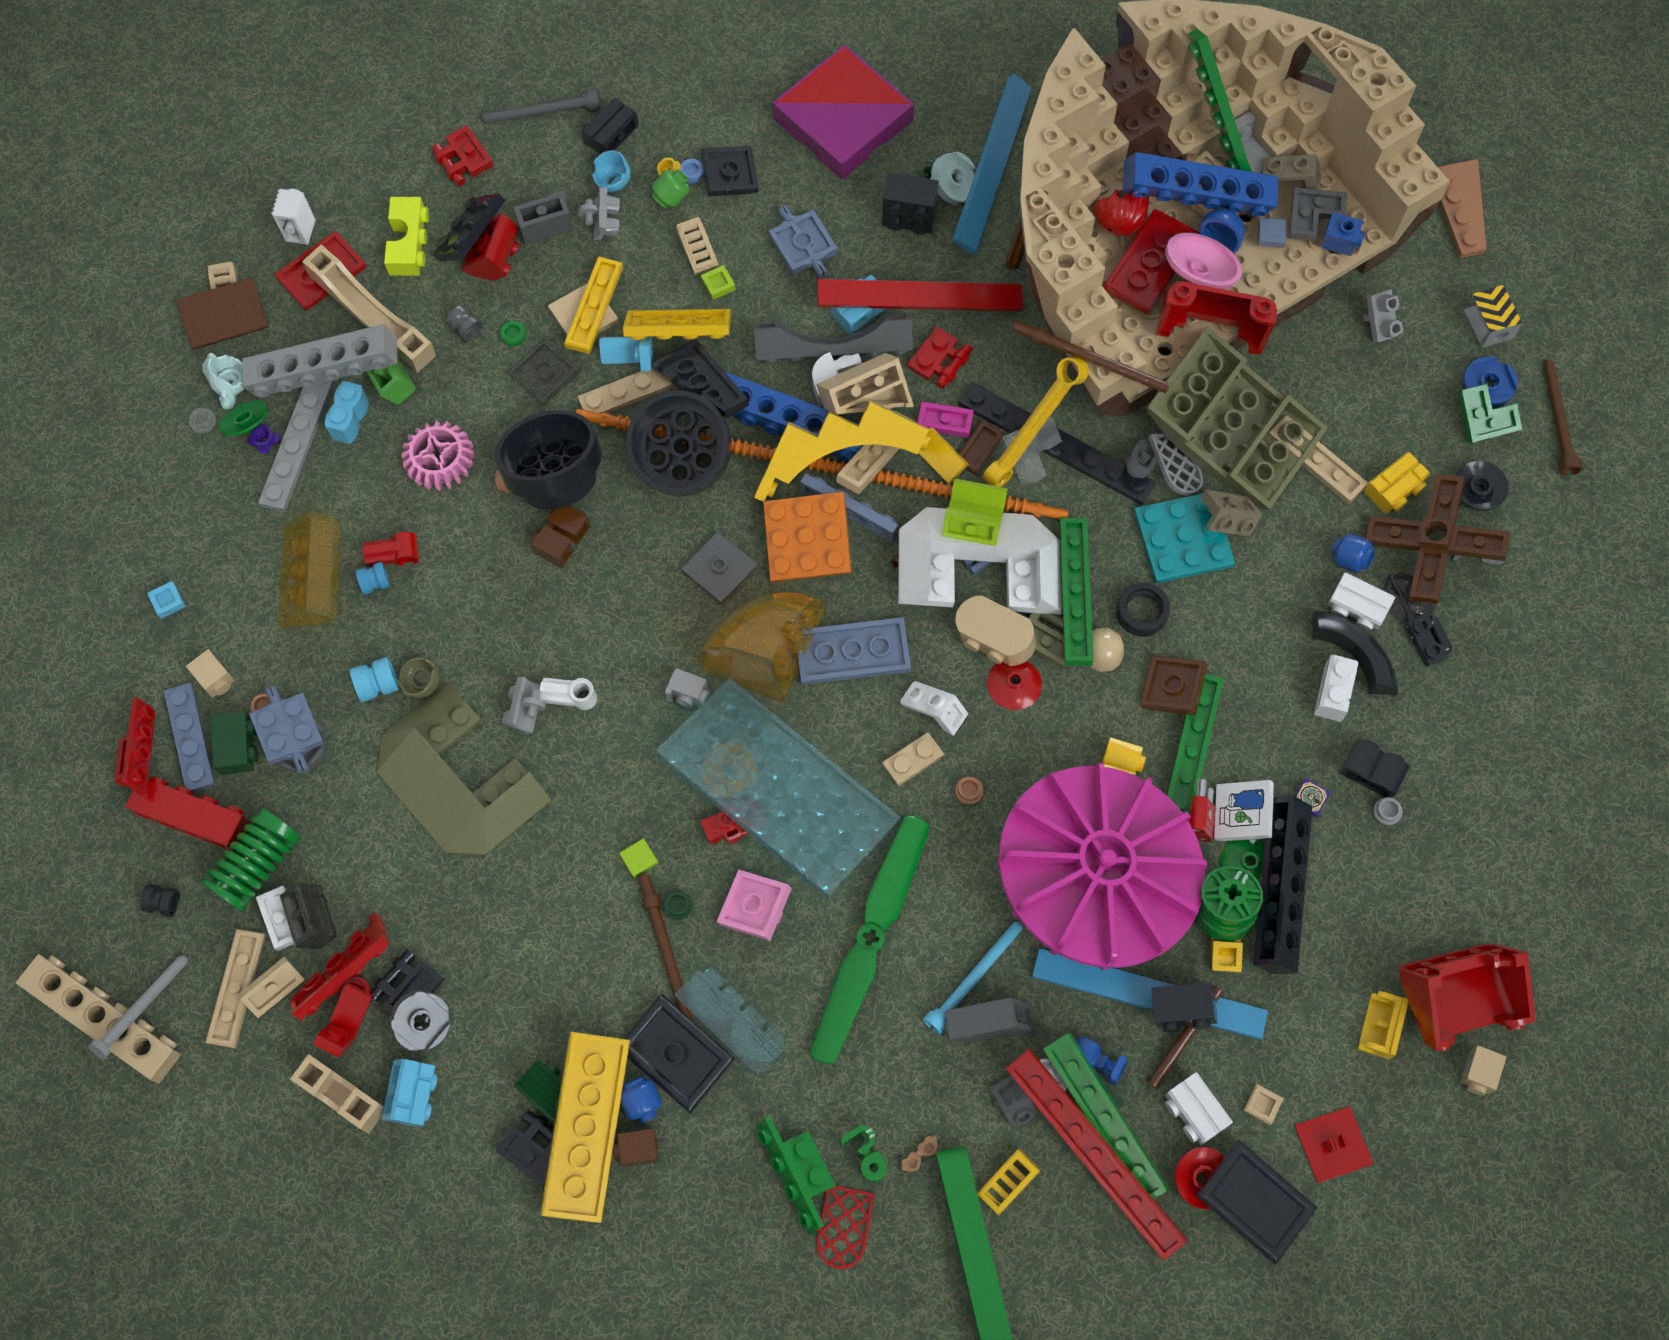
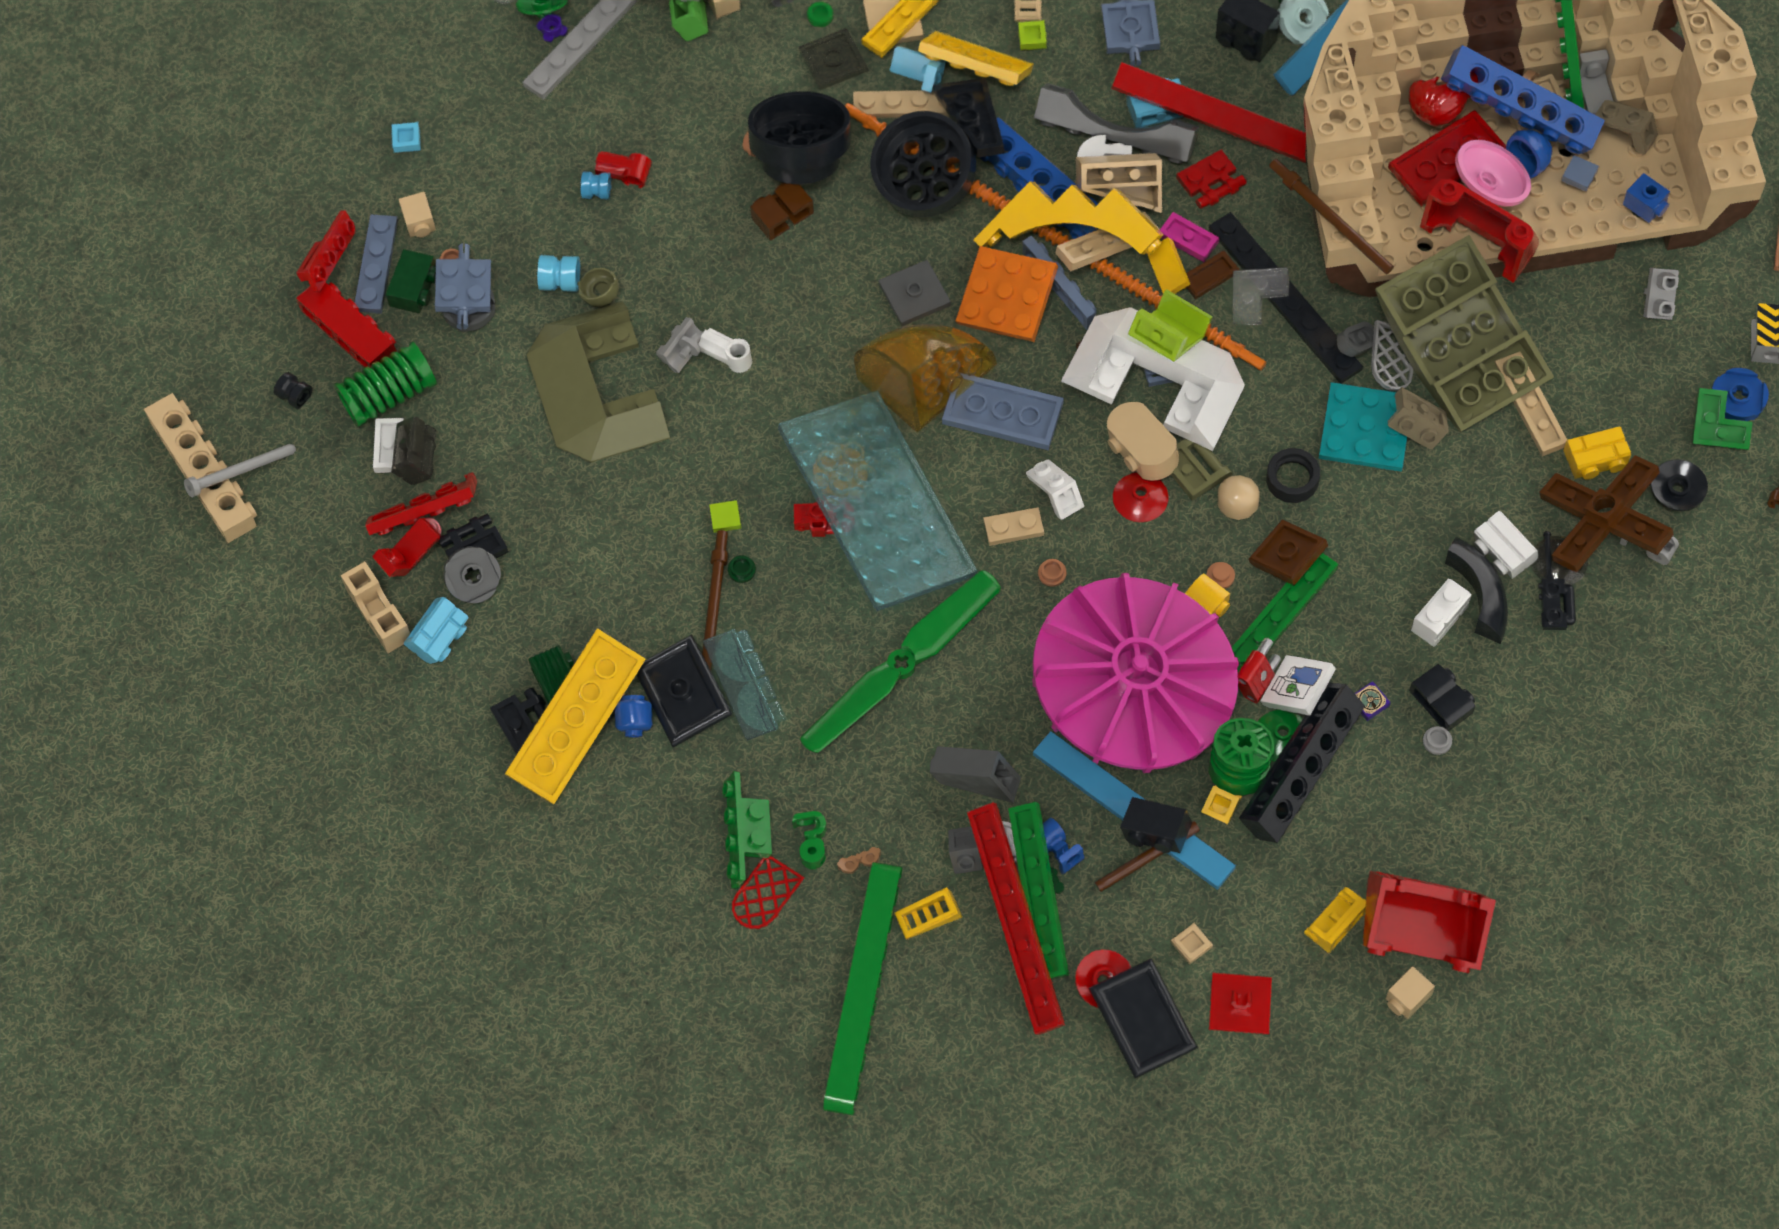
camera: 25 degrees right, 5 degrees down
tan tile [205,929,266,1049] -> none
tan plate [238,956,305,1018] -> none
clear yellow slope [278,510,341,628] -> none
medium azure brick [325,381,369,444] -> none
bright pink gear [401,420,475,491] -> none
reddish brown brick [613,1129,659,1168] -> none
light grey brick [665,668,710,708] -> none
bright pink hinge [717,870,792,941] -> none
medium azure piece [922,922,1022,1035] -> none
yellow piece [983,357,1089,487] -> none
green plate [1059,518,1093,666] -> none
white brick [1164,1072,1233,1146] -> none
dark grey plate [1289,187,1347,241] -> none
blue head [1331,533,1375,573] -> none
none -> nougat plate [1207,562,1235,589]

